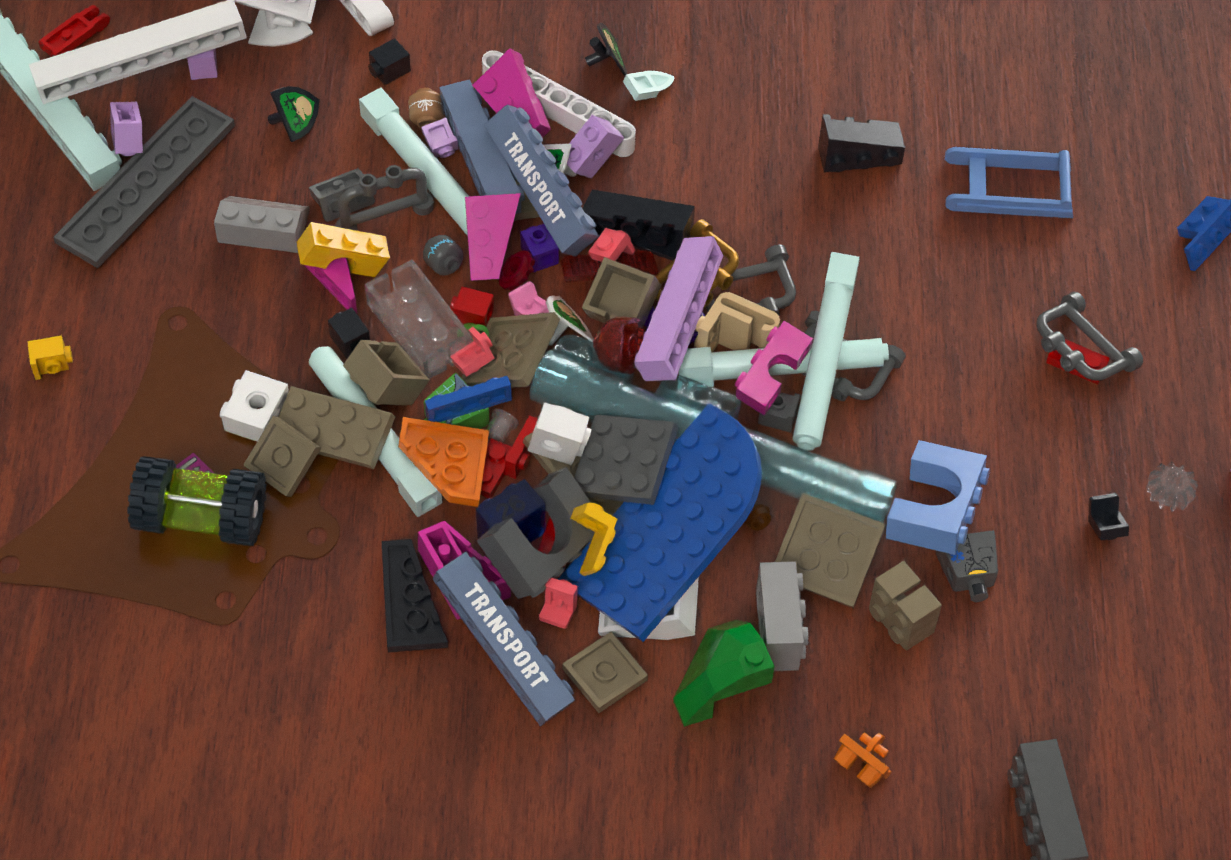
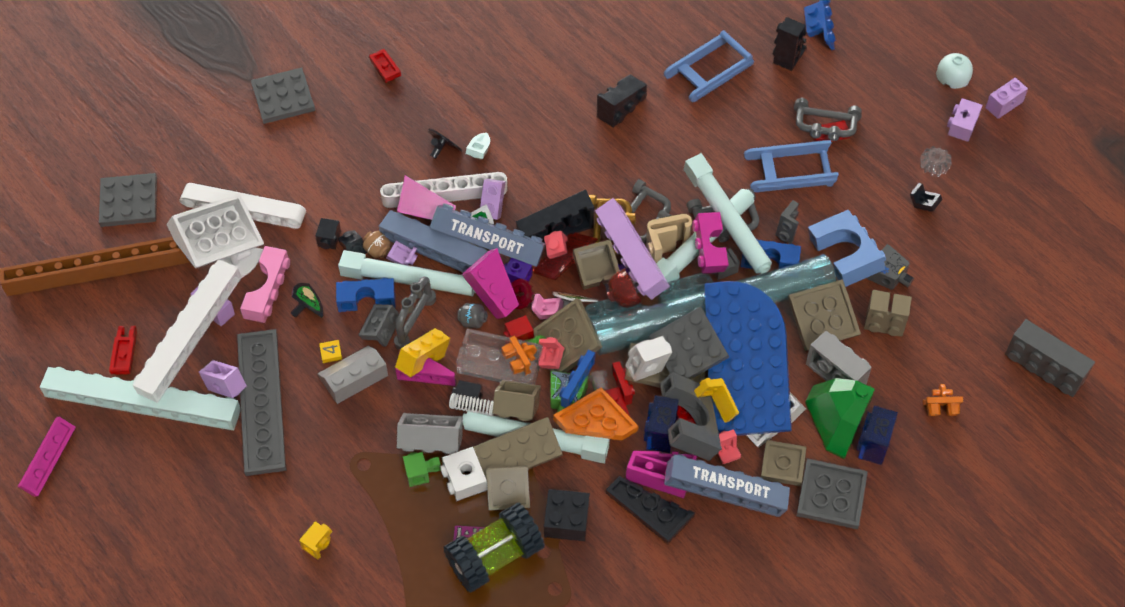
camera: 40 degrees left, 0 degrees up
none -> bright pink arch [240,246,290,323]
none -> yellow tile [319,340,342,363]
none -> blue arch [336,278,396,312]
none -> black bracket [338,230,367,254]
none -> light grey brick [397,413,463,454]
none -> bright green brick [403,452,441,487]
none -> white piece [449,393,494,416]
none -> orange hips [501,336,537,375]
none -> black brick [544,489,590,541]
none -> blue arch [741,239,801,275]
none -> medium blue piece [744,140,839,192]
none -> black wedge [772,17,807,71]
none -> dark grey bracket [775,200,799,244]
none -> dark grey plate [796,459,868,529]
none -> clear blue brick [856,405,898,465]

